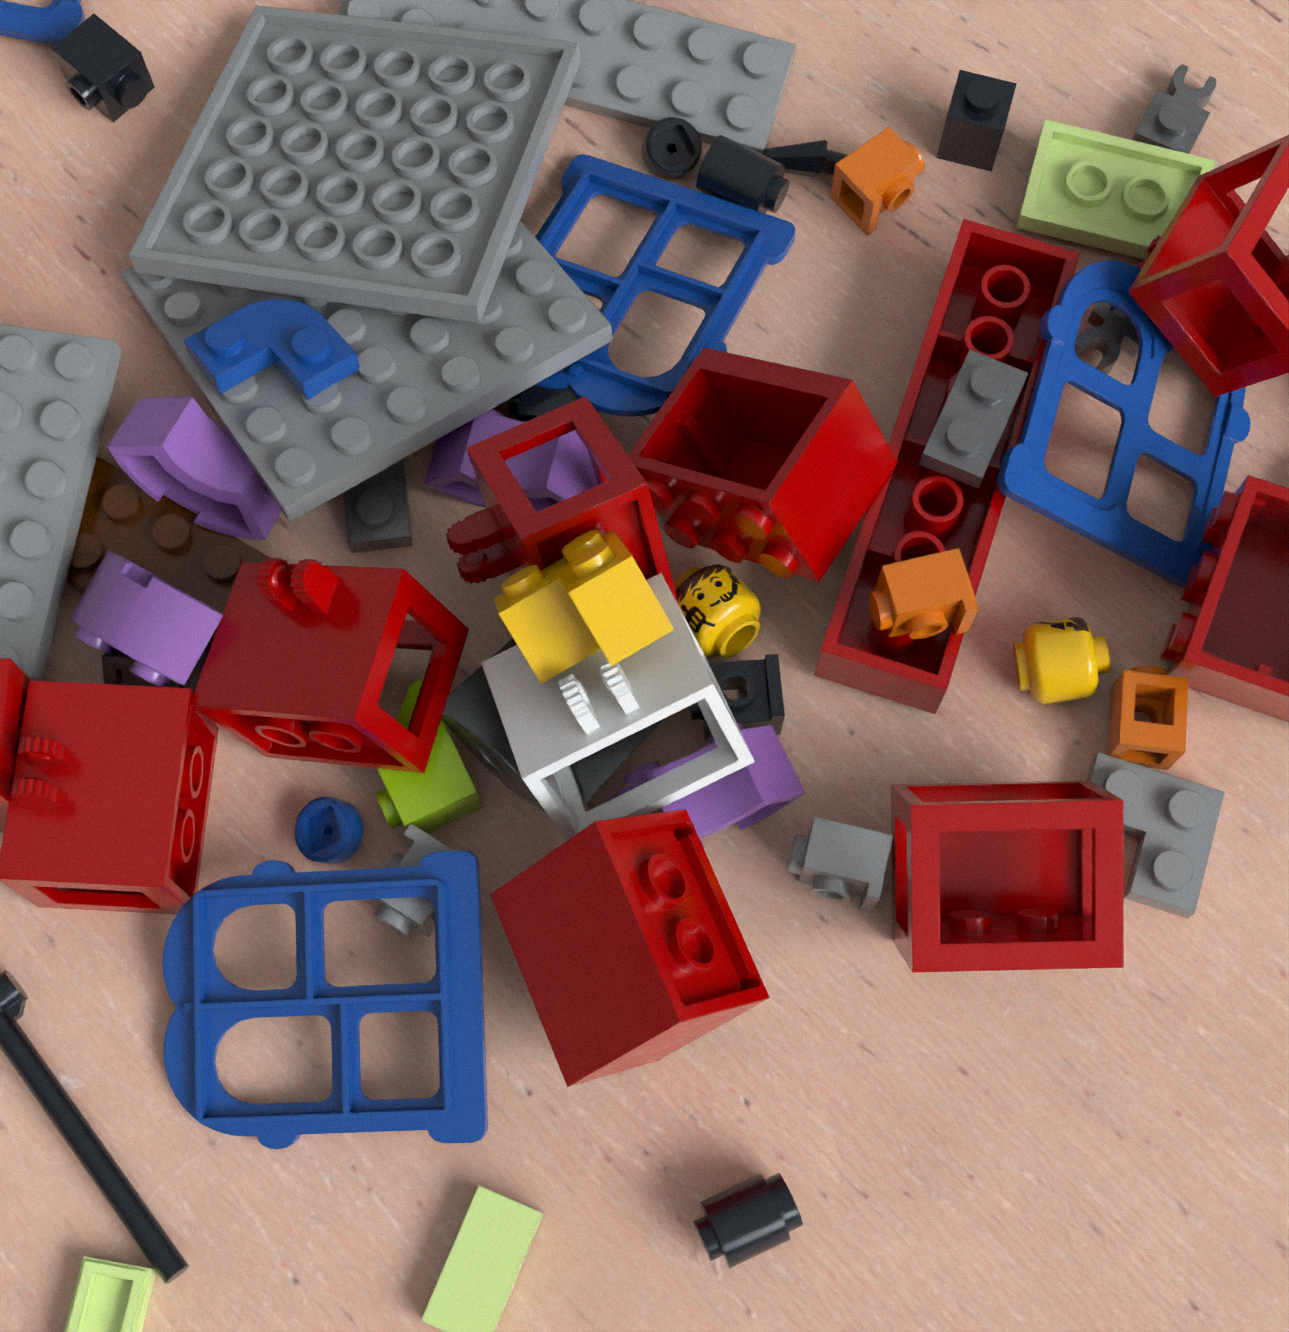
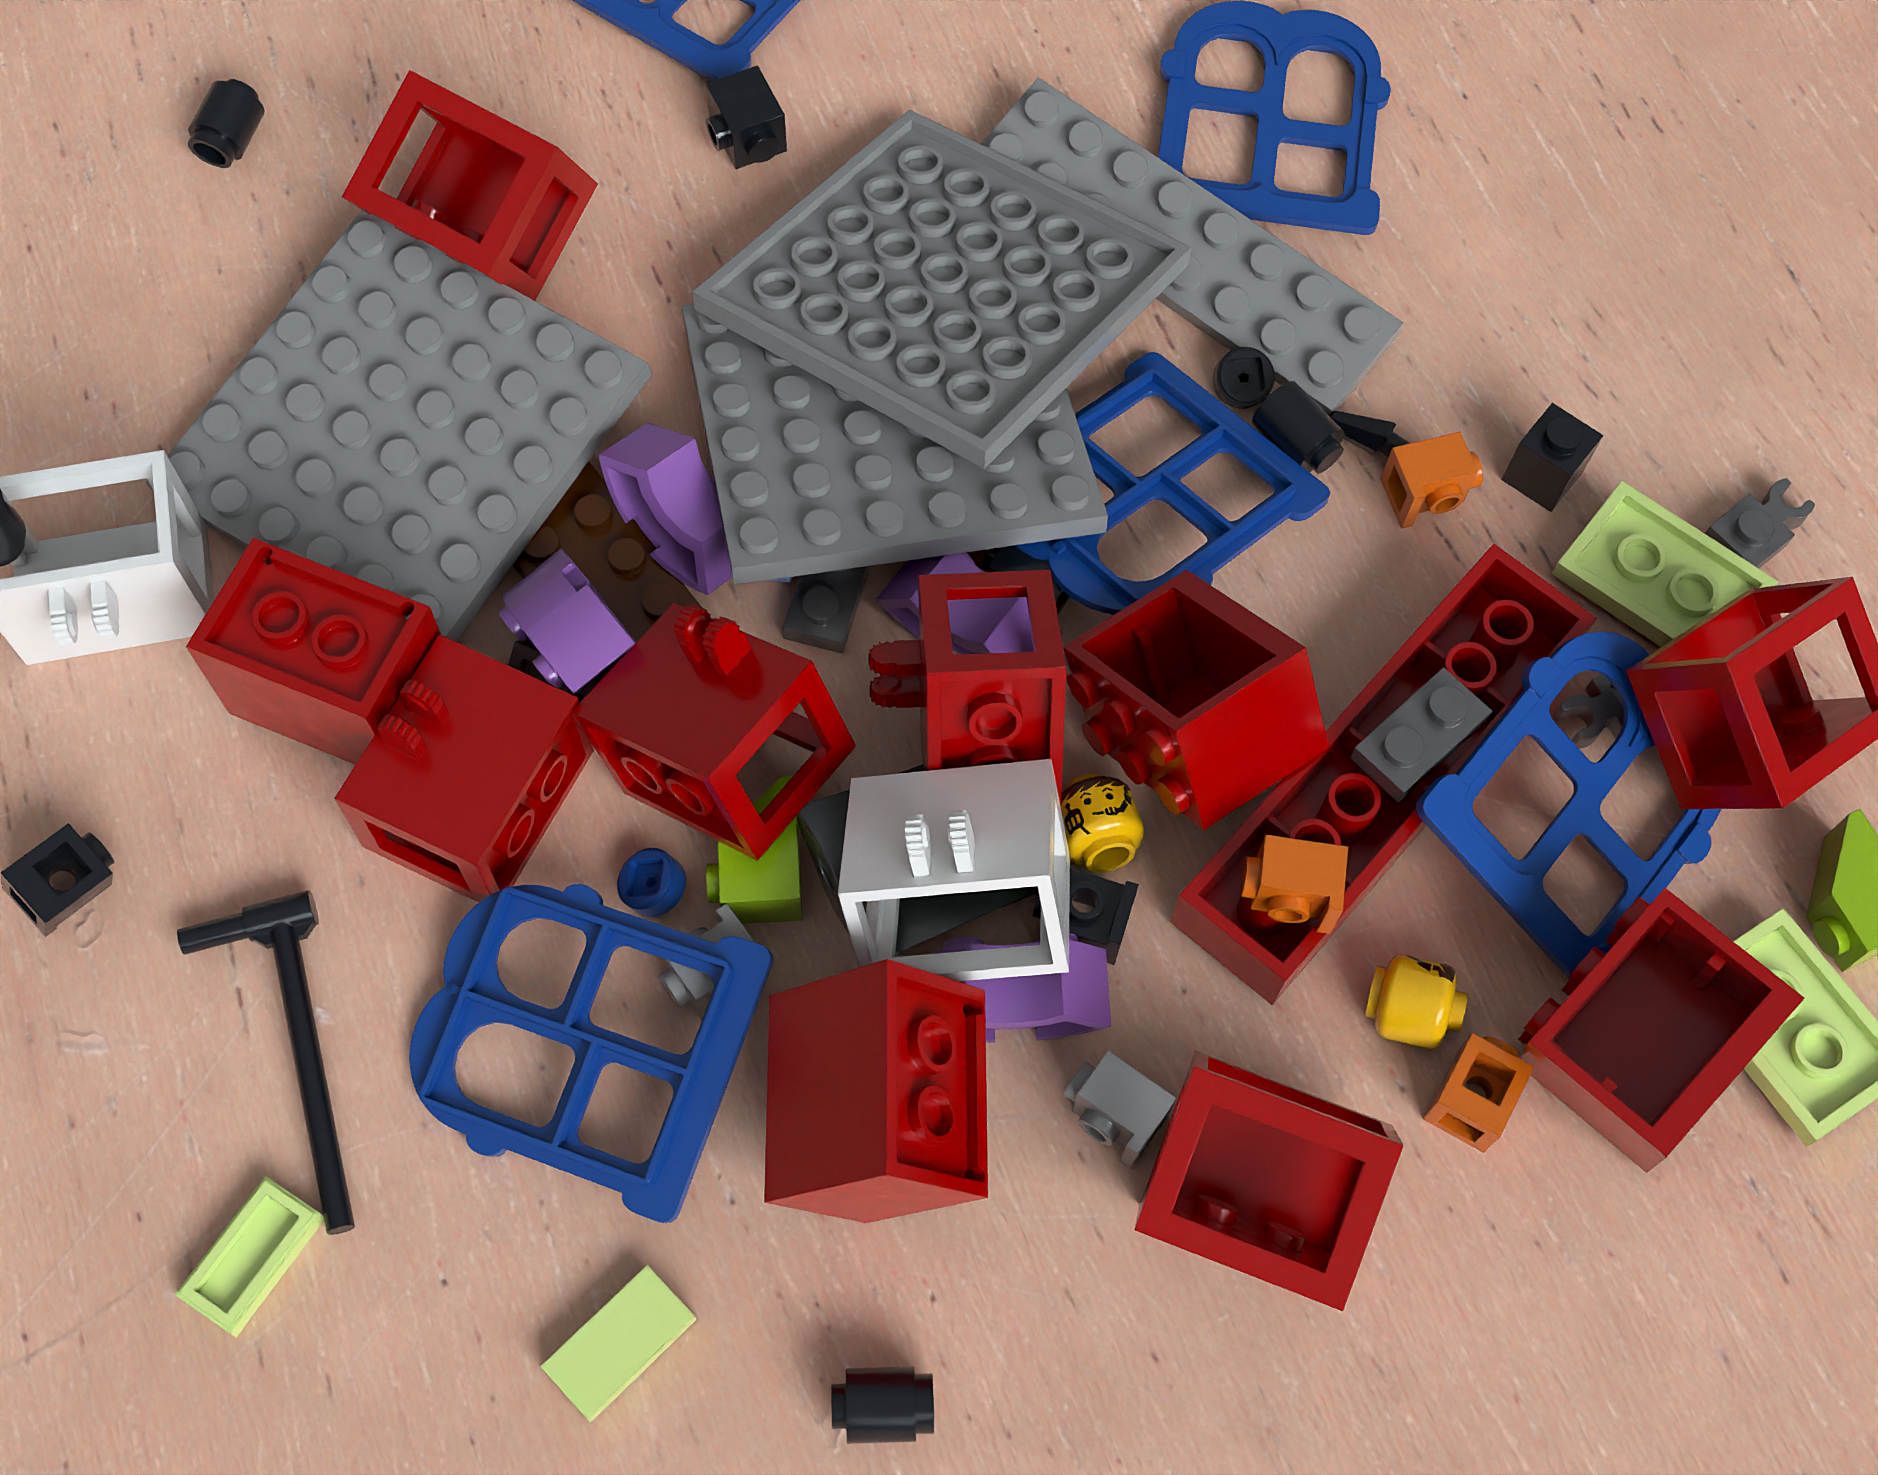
camera: 20 degrees right, 5 degrees down
blue plate [184,299,360,400] -> none
yellow brick [493,529,674,684] -> none
light grey plate [1087,752,1224,919] -> none

